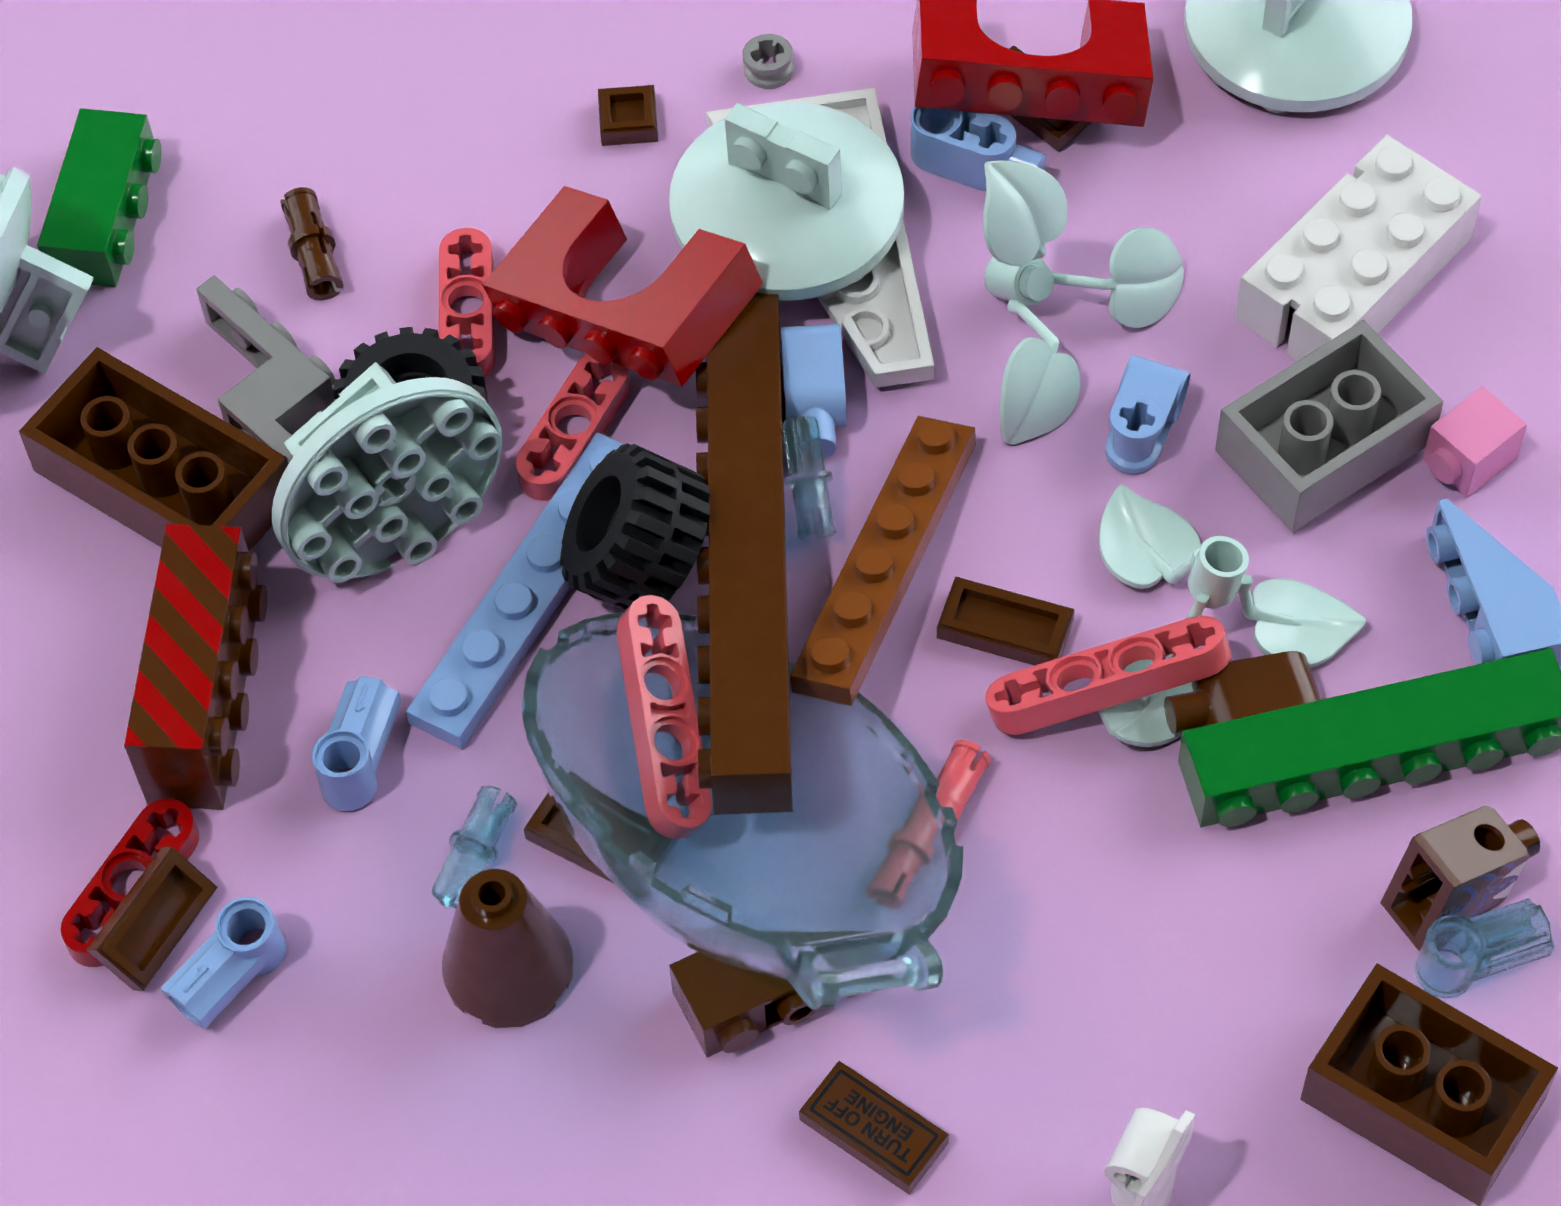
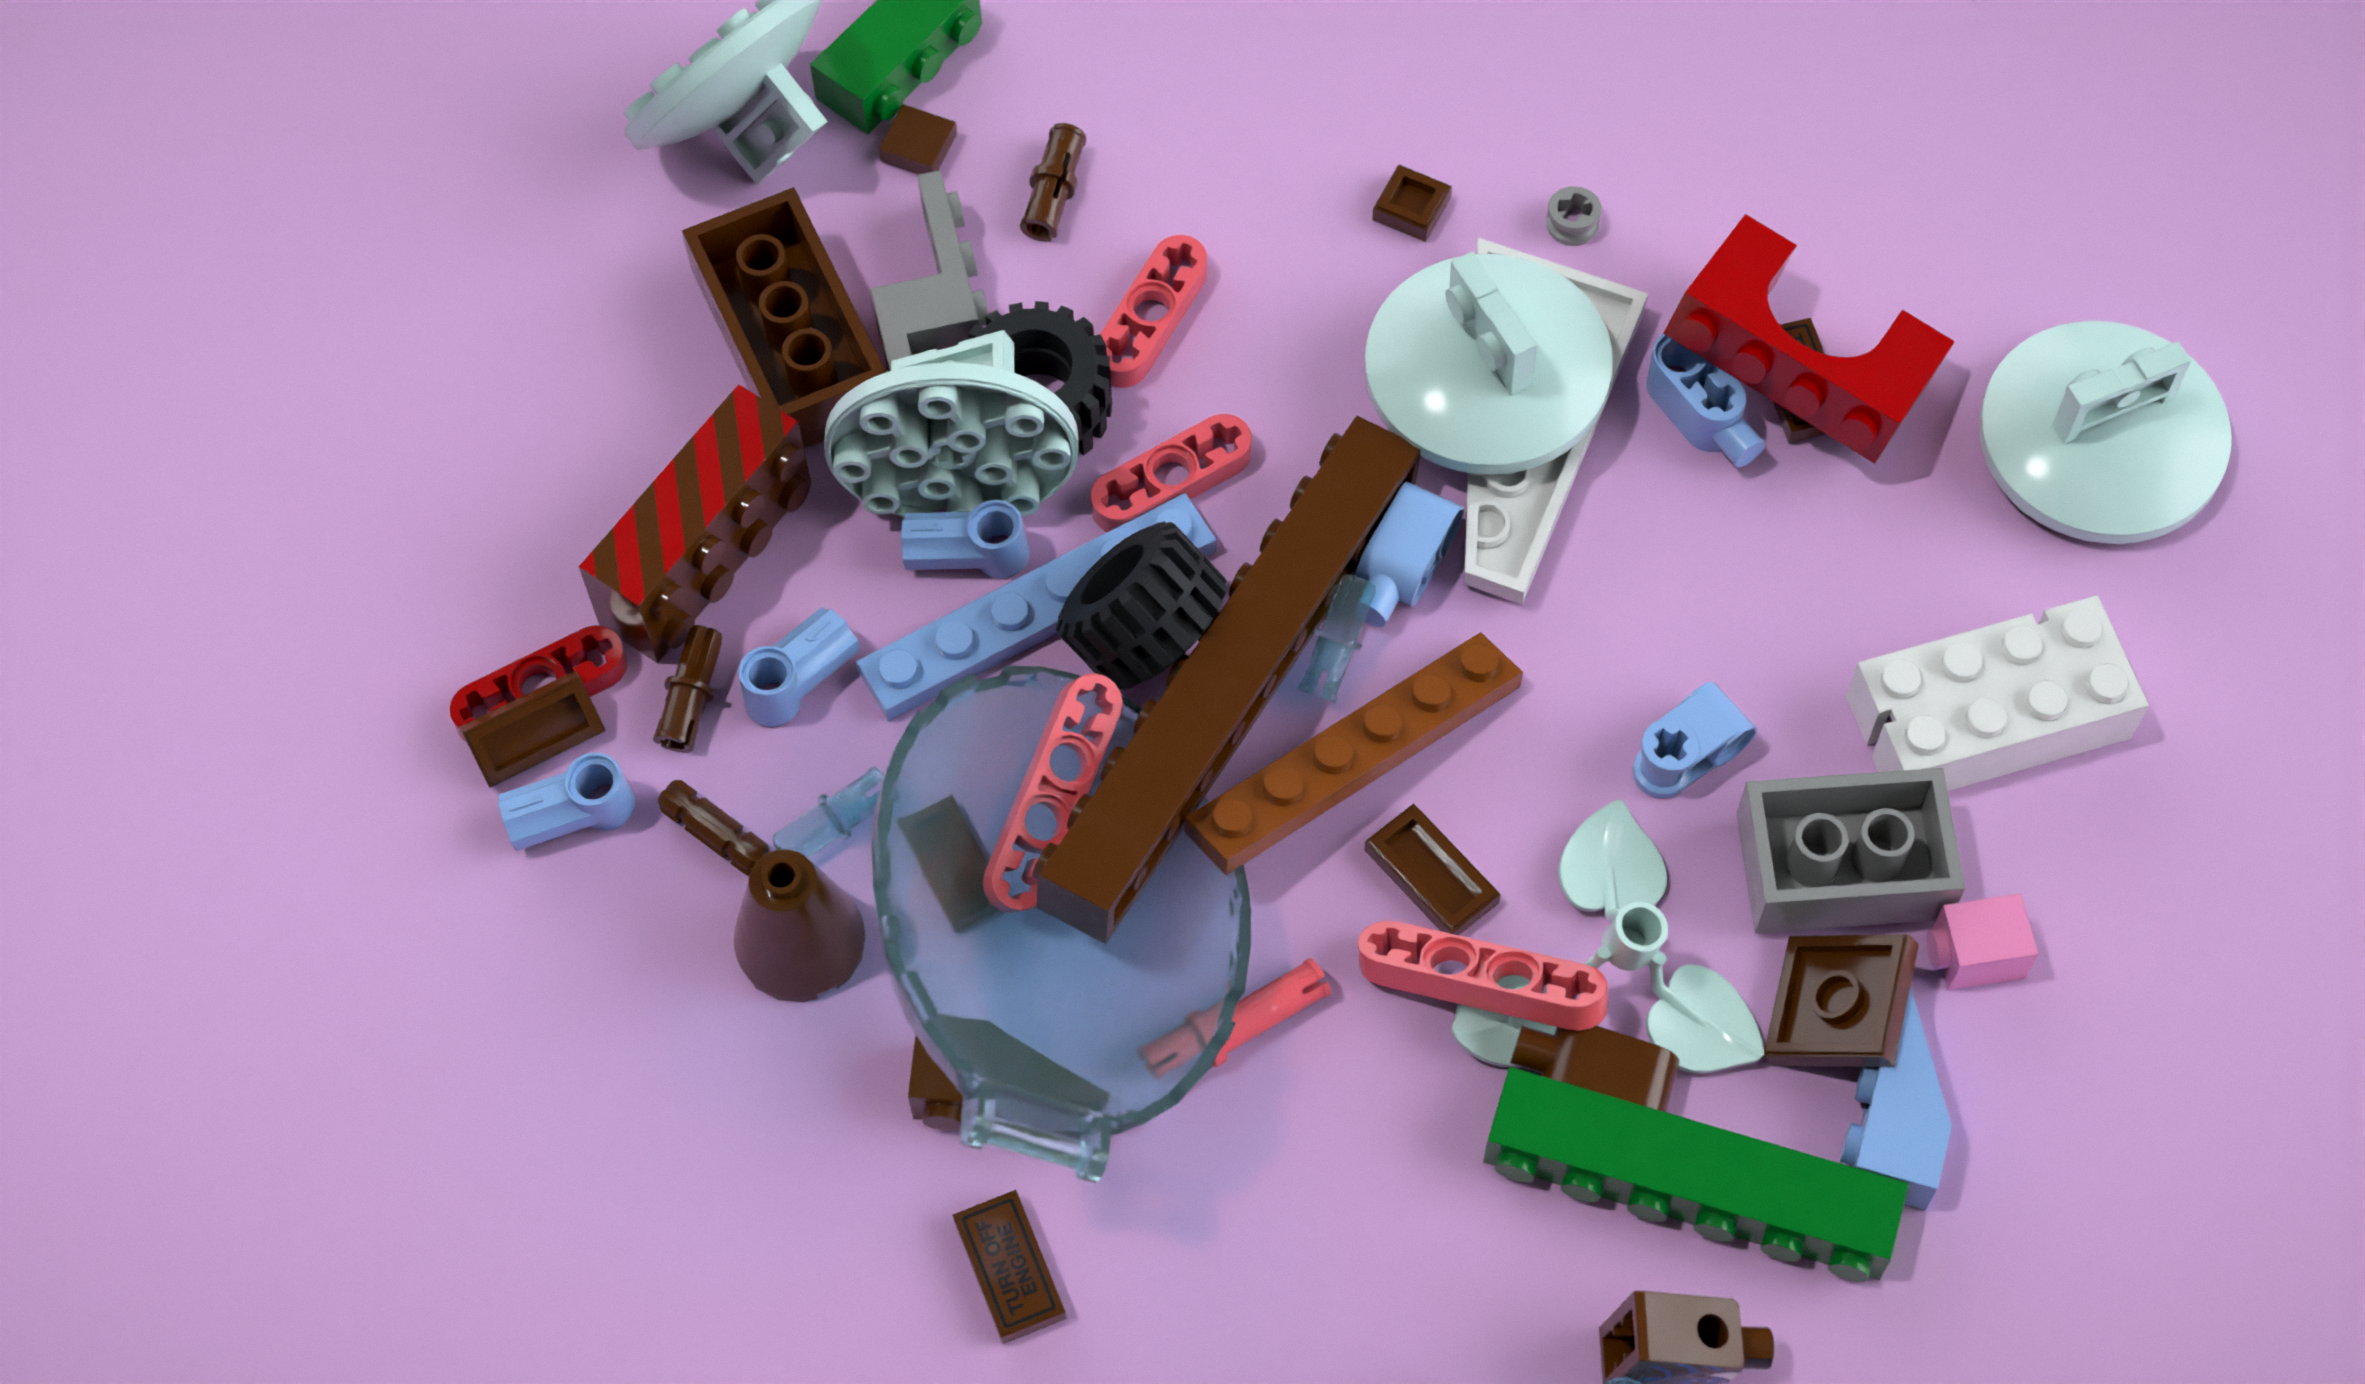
camera: 30 degrees right, 5 degrees up
red arch [482,186,763,387] -> none
light aqua plant [983,160,1184,445] -> none
none -> reddish brown axle [653,625,722,753]
none -> reddish brown axle [657,780,770,876]
none -> reddish brown tile [878,104,957,174]
none -> light blue piece [901,500,1030,579]
none -> reddish brown tile [1763,934,1919,1067]

